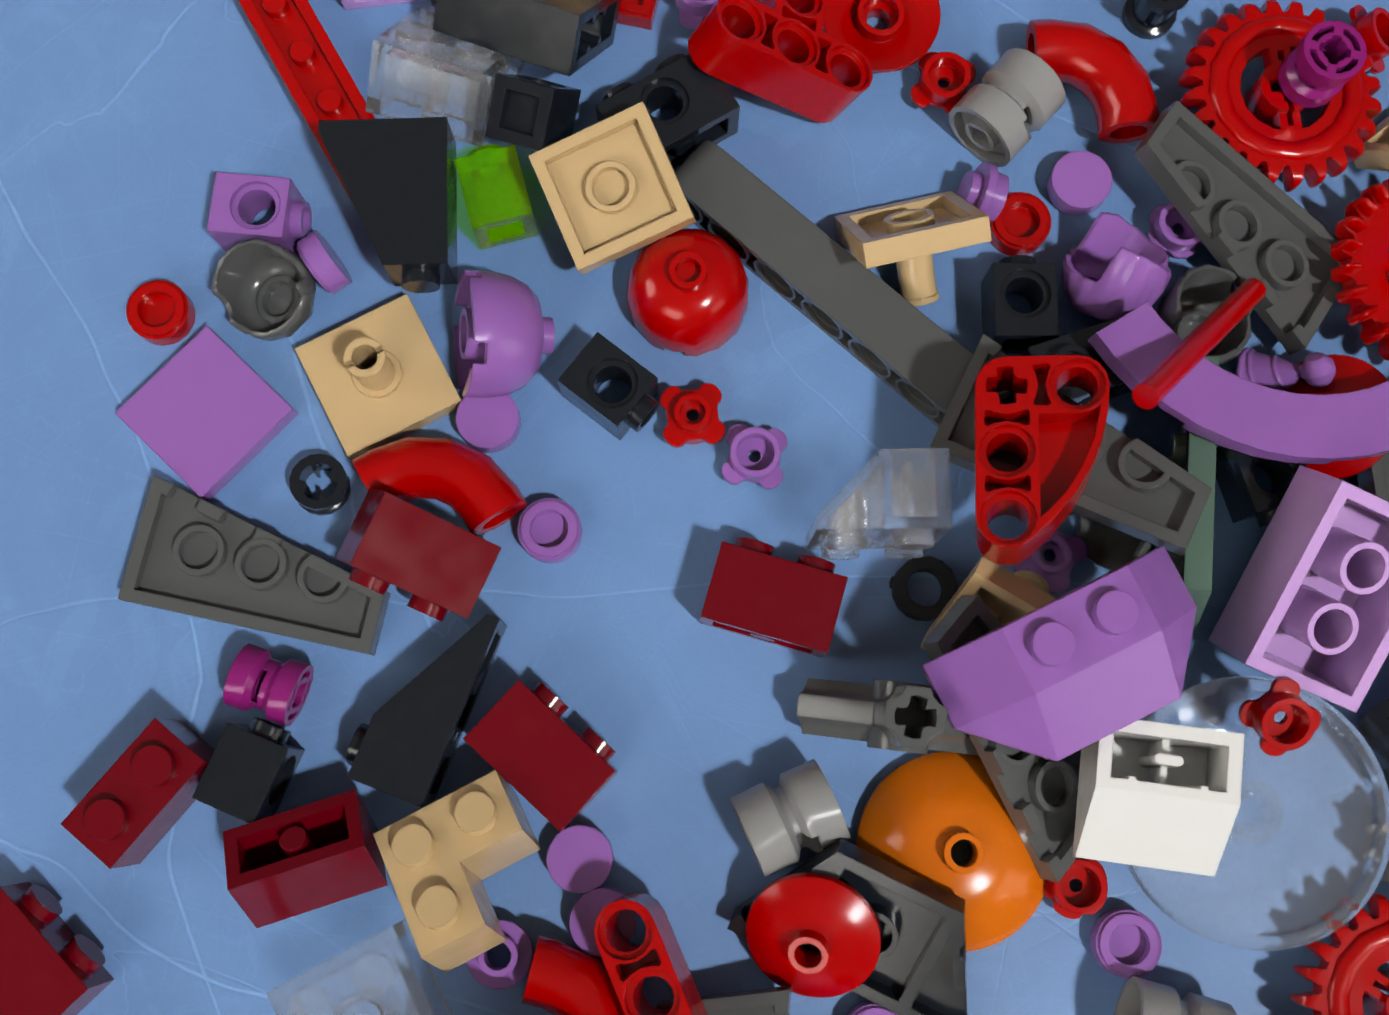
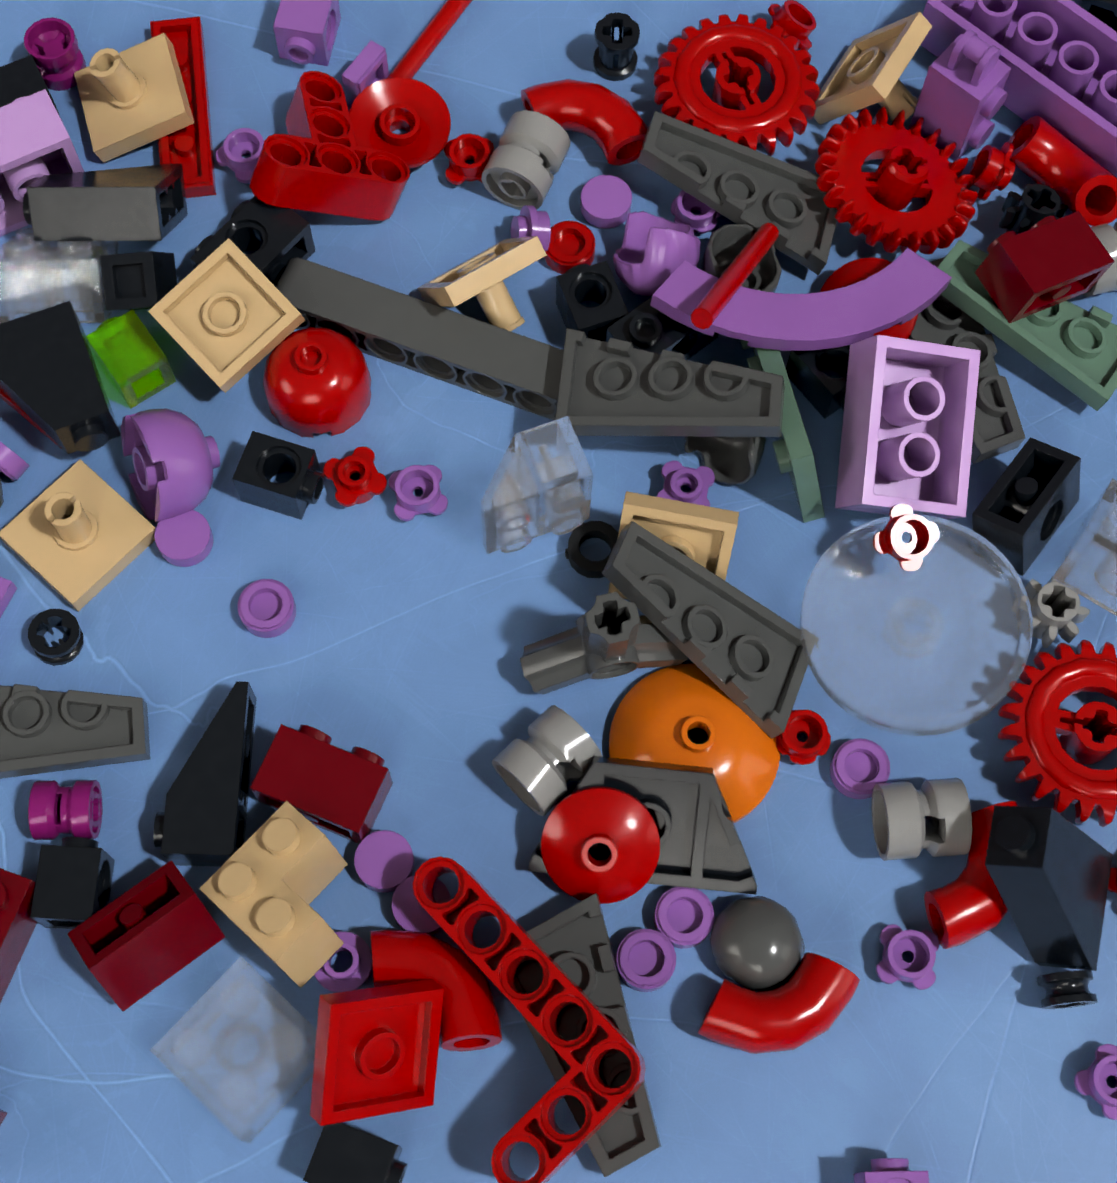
camera: 20 degrees left, 10 degrees down
dark red brick [335,488,502,622] -> none
red cylinder [352,437,527,535] -> none
dark red brick [700,537,848,658] -> none
medium lavender wedge [920,545,1197,761] -> none
red beam [974,355,1110,566] -> none
white slope [1072,720,1245,877] -> none
medium lavender piece [1235,347,1336,391] -> none
magenta wheel [1278,20,1367,108] -> none

